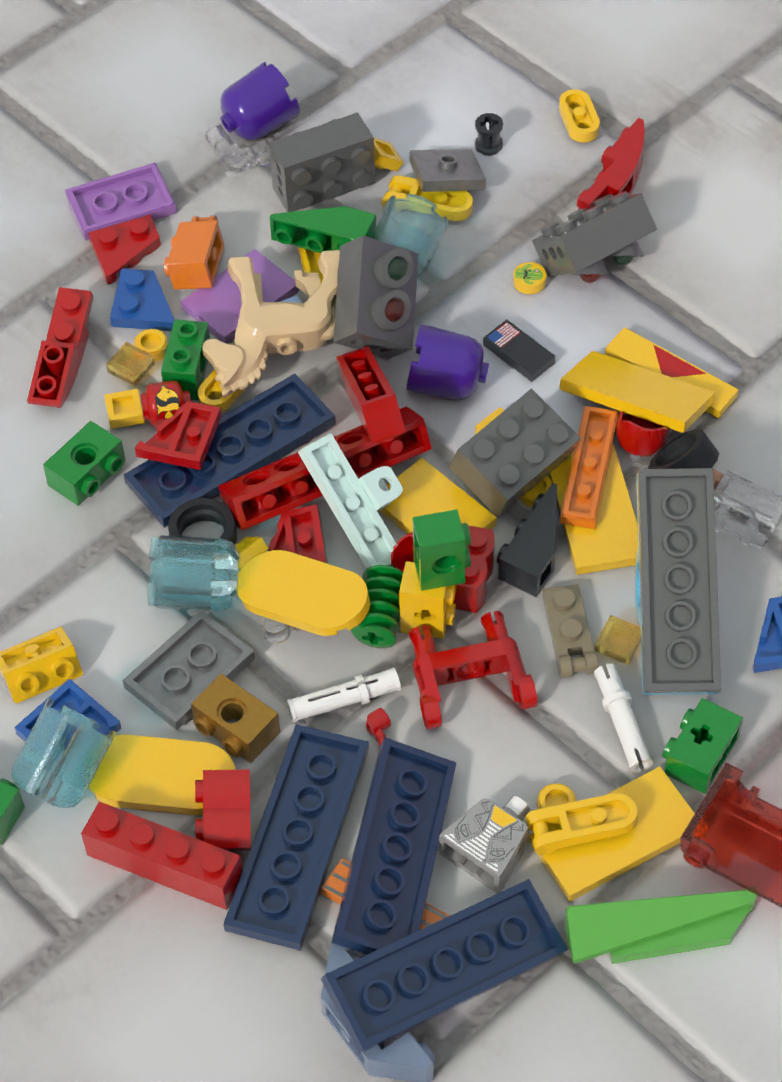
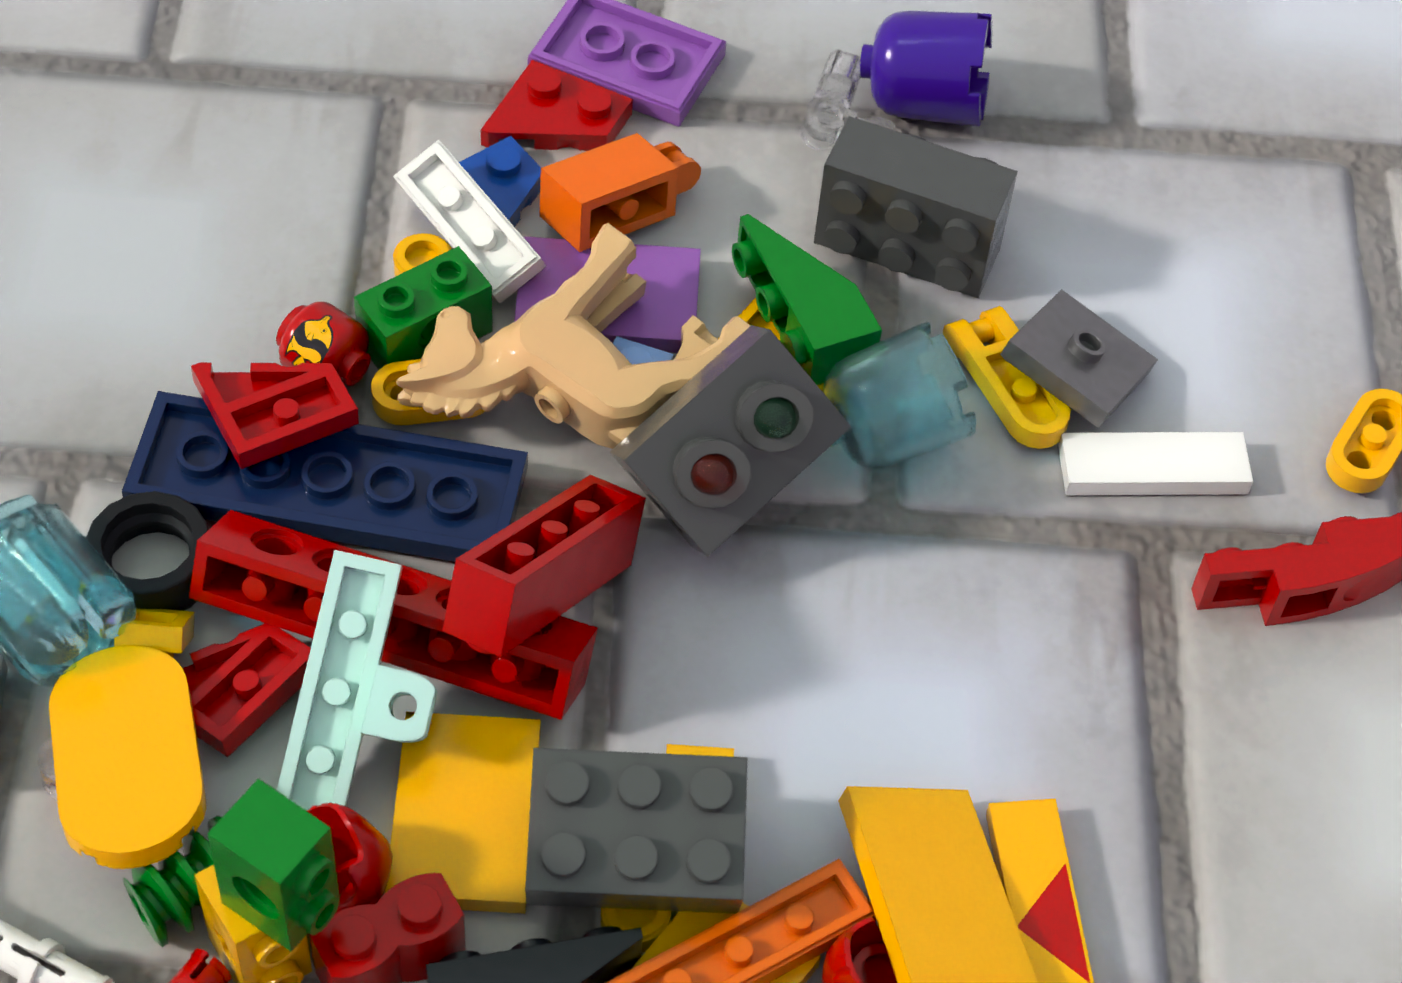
camera: 40 degrees right, 0 degrees up
red slope [27,287,94,408] -> none
green brick [43,420,126,506] -> none
yellow plate [104,389,144,429] -> none
clear yellow plate [106,342,155,386] -> none
yellow plate [374,138,404,172] -> none
dark purple cylinder [406,324,490,400] -> none
black bush [475,113,503,156] -> none
black tile [483,320,556,382] -> none
tile [513,262,546,295] -> none
dark grey piece [532,191,657,283] -> none
none -> white tile [393,140,546,304]
none -> white tile [1058,432,1253,495]

